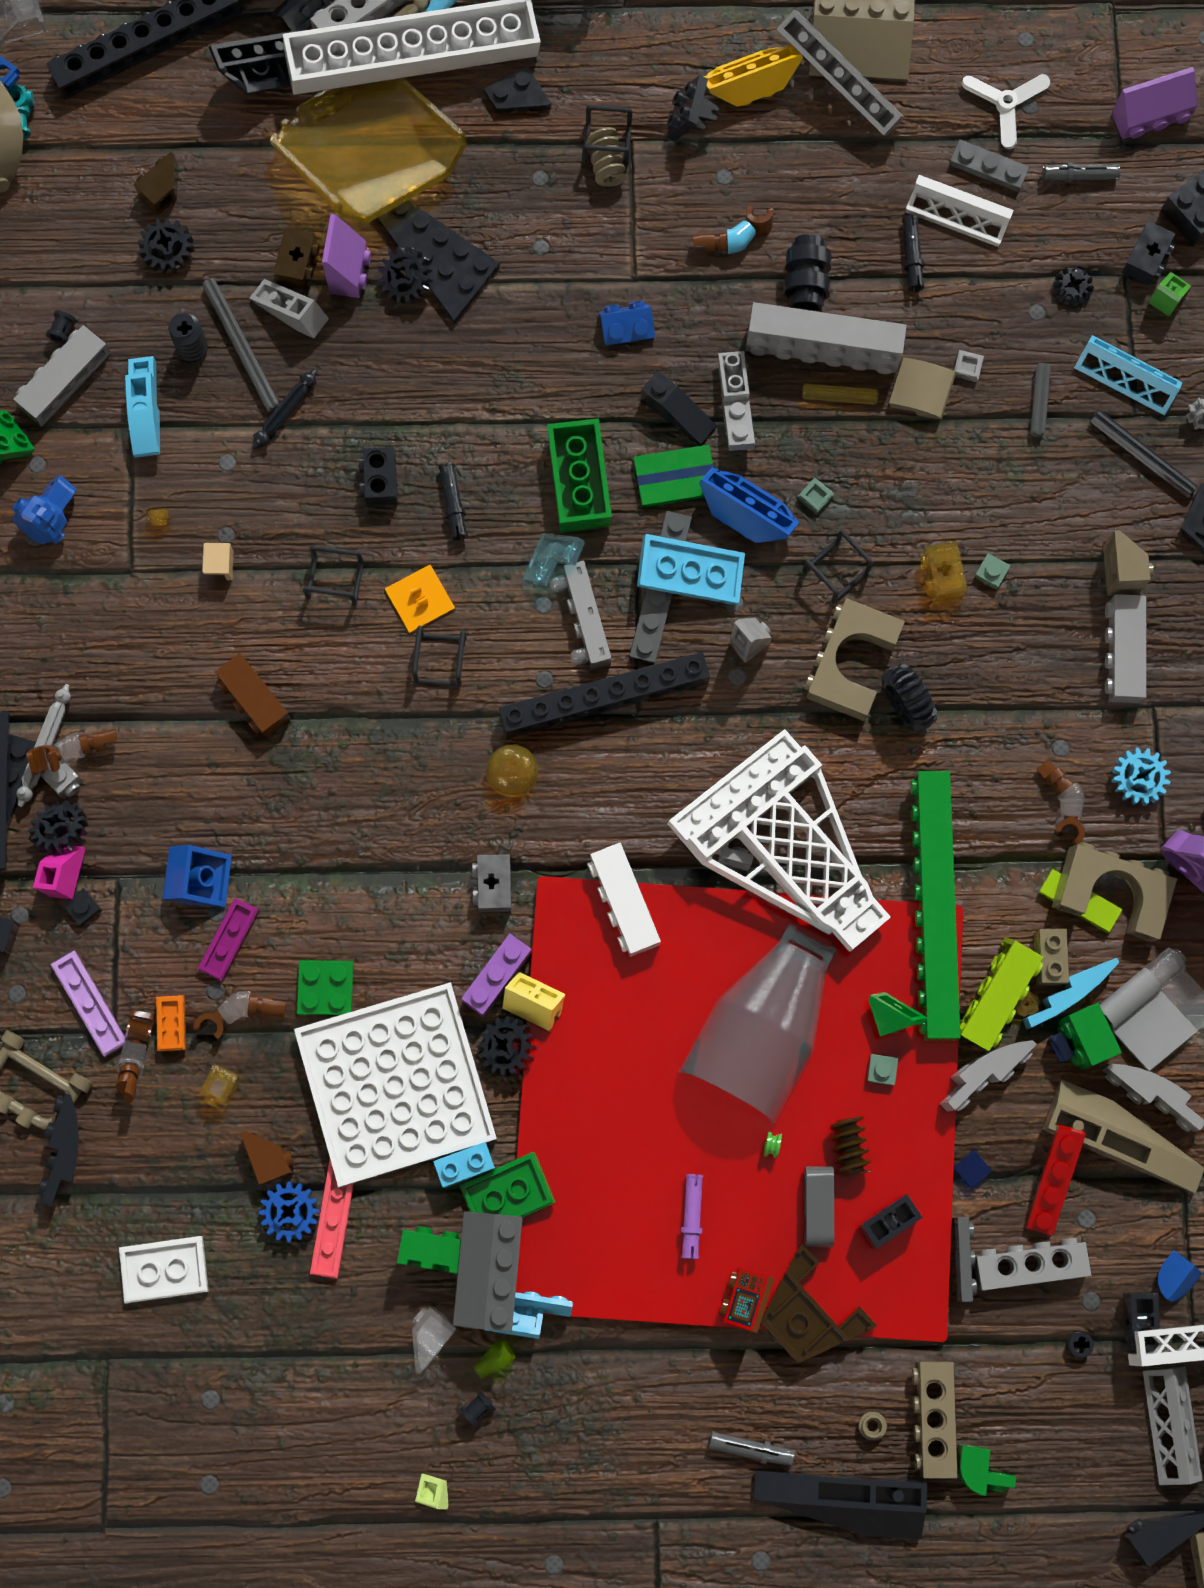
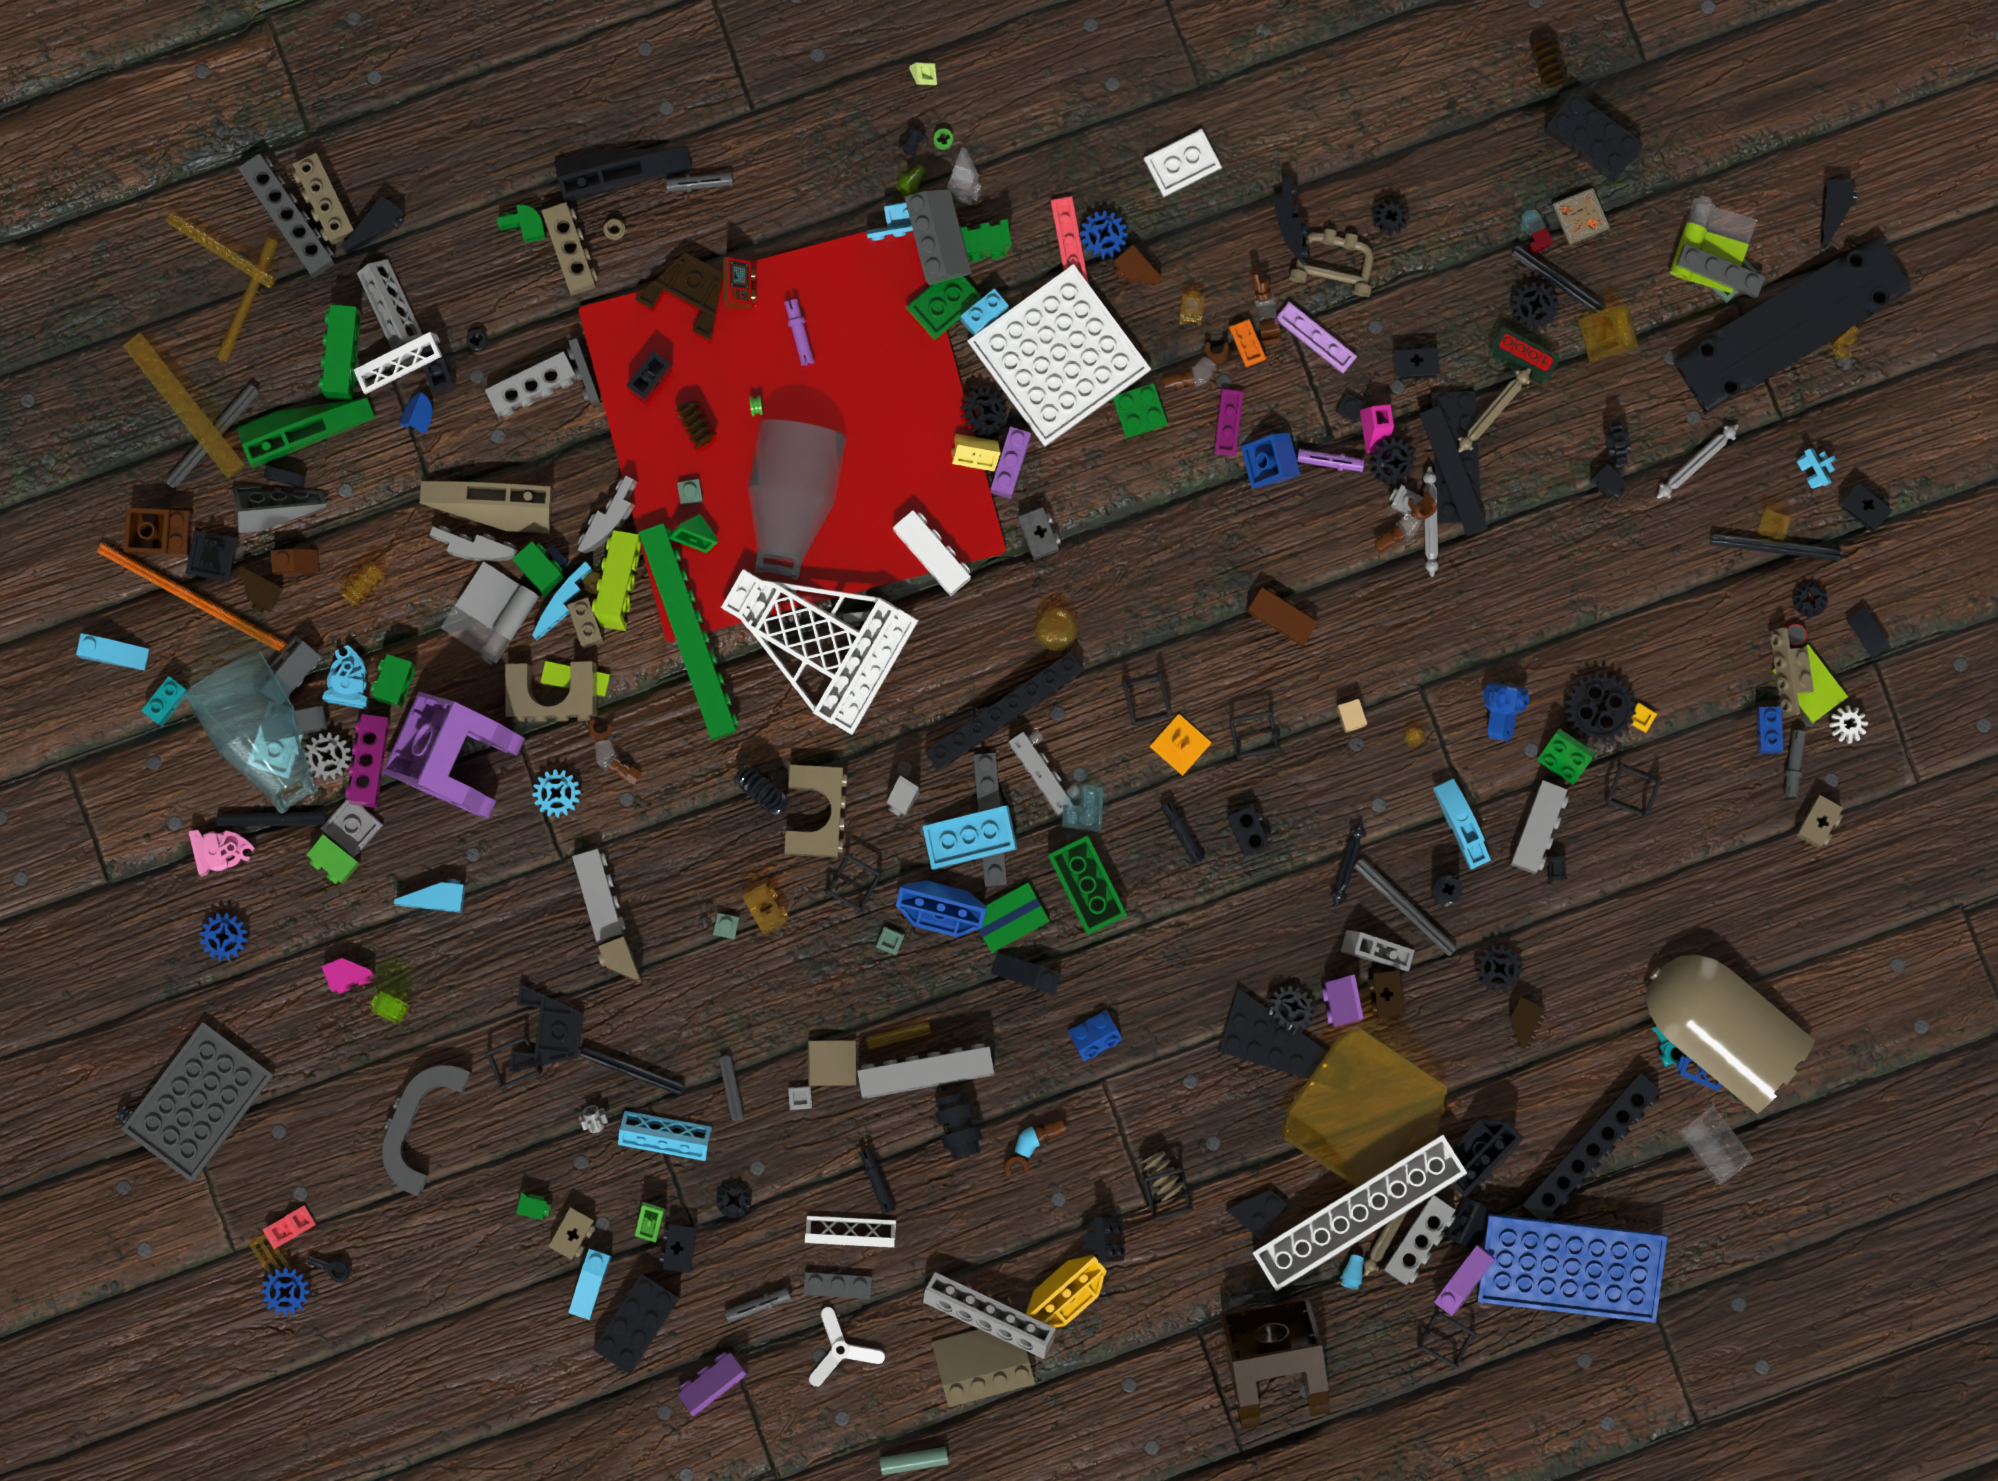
camera: 165 degrees right, 5 degrees up
light grey slope [718,351,755,451] -> none
dark grey beam [804,1166,834,1248] -> none
clear blue tile [954,1150,992,1189] -> none
red plate [1026,1124,1086,1236] -> none
none -> bright green bush [933,129,953,150]
none -> medium lavender pin [1297,448,1364,472]

